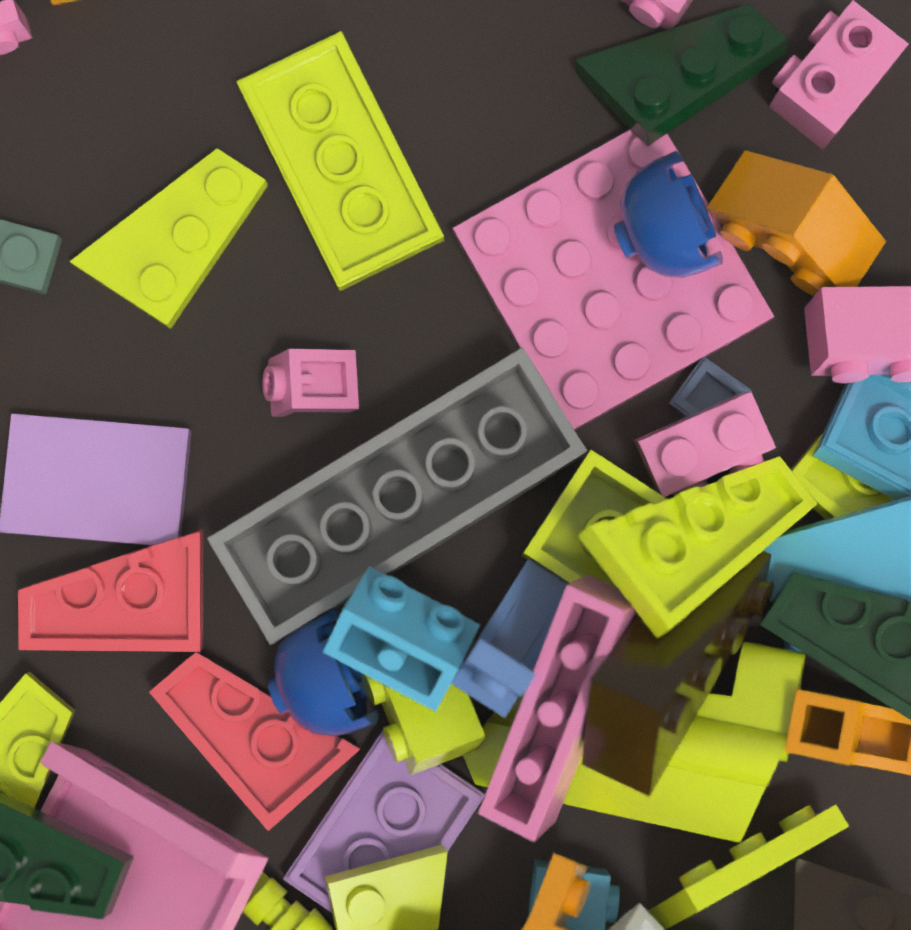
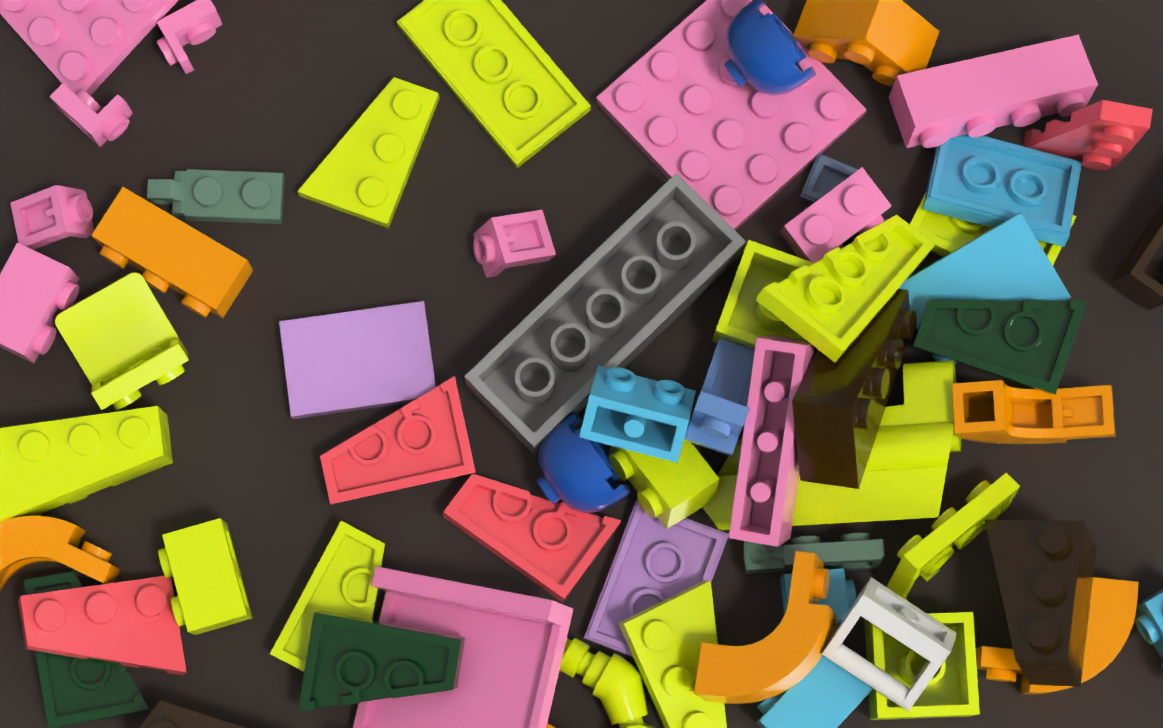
camera: 15 degrees left, 5 degrees down
none -> sand green hinge [743,533,885,575]

